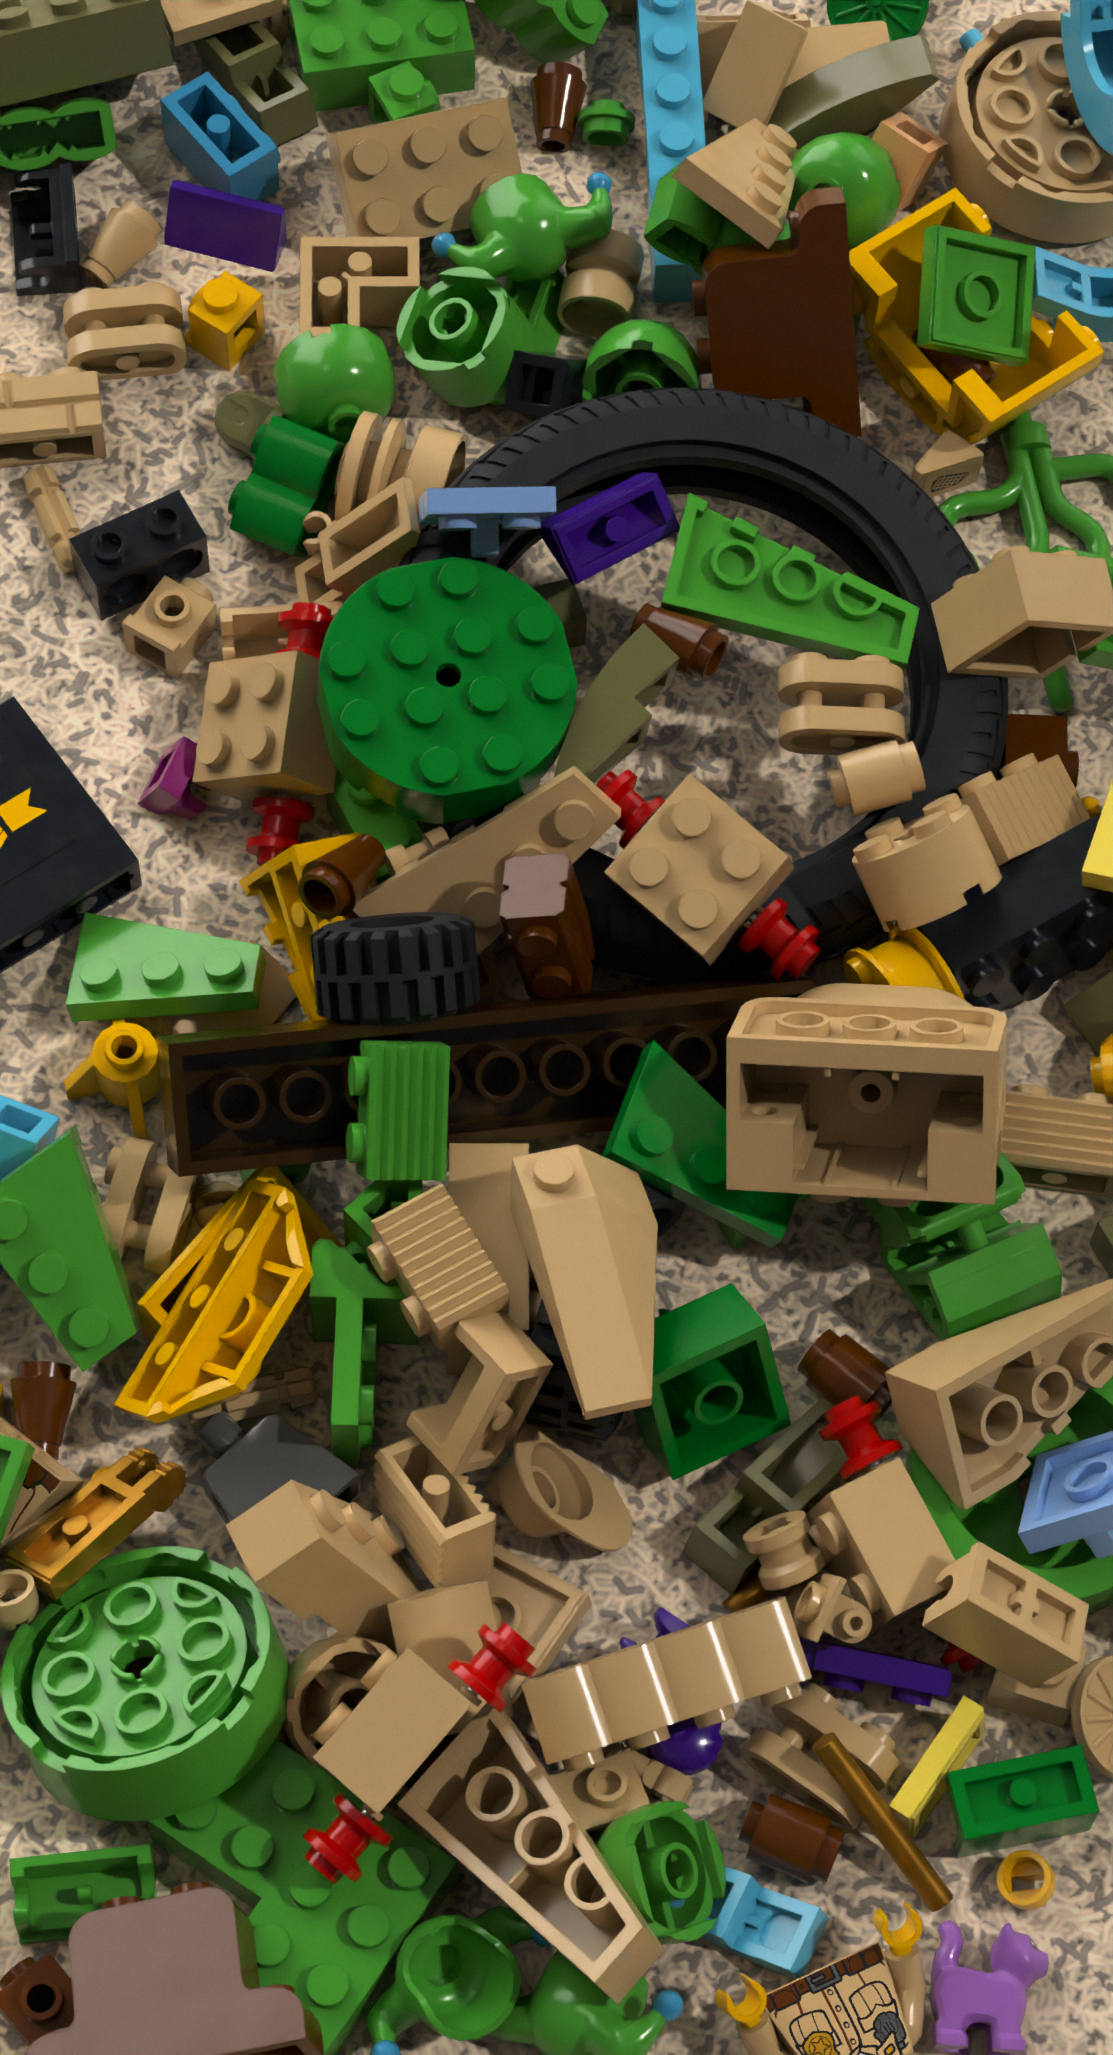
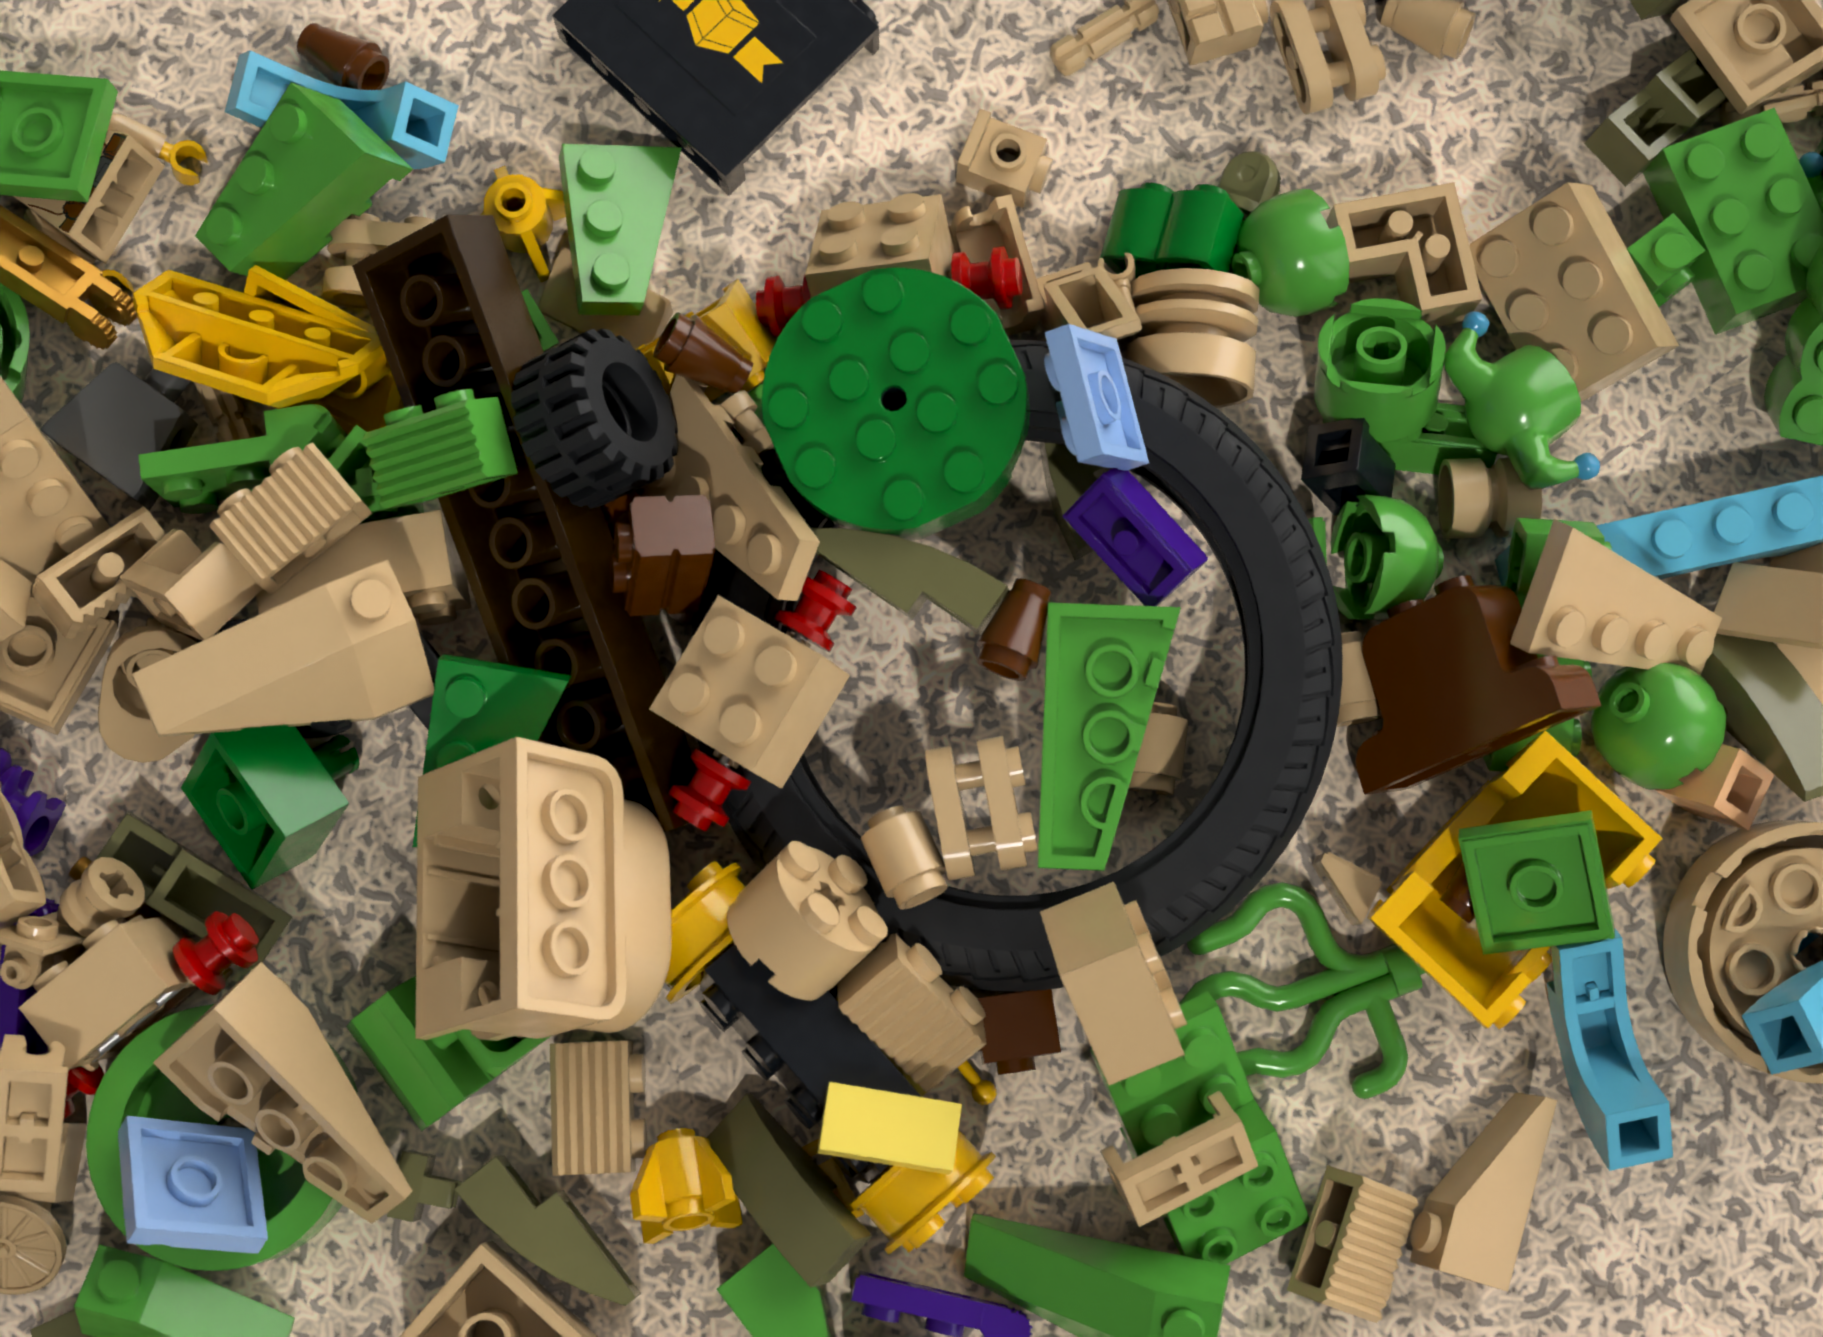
camera: 80 degrees right, 15 degrees up
reddish brown cone [10,1361,77,1460] -> none
black brick [69,490,210,621] -> none
magenta tile [137,736,211,819] -> none
dark azure brick [160,71,281,201] -> none
dark purple slope [164,180,287,272] -> none
yellow brick [185,271,265,372] -> none
reddish brown cone [530,62,587,152] -> none
bright green plate [578,99,636,147] -> none
reddish brown brick [797,1329,892,1423] -> none

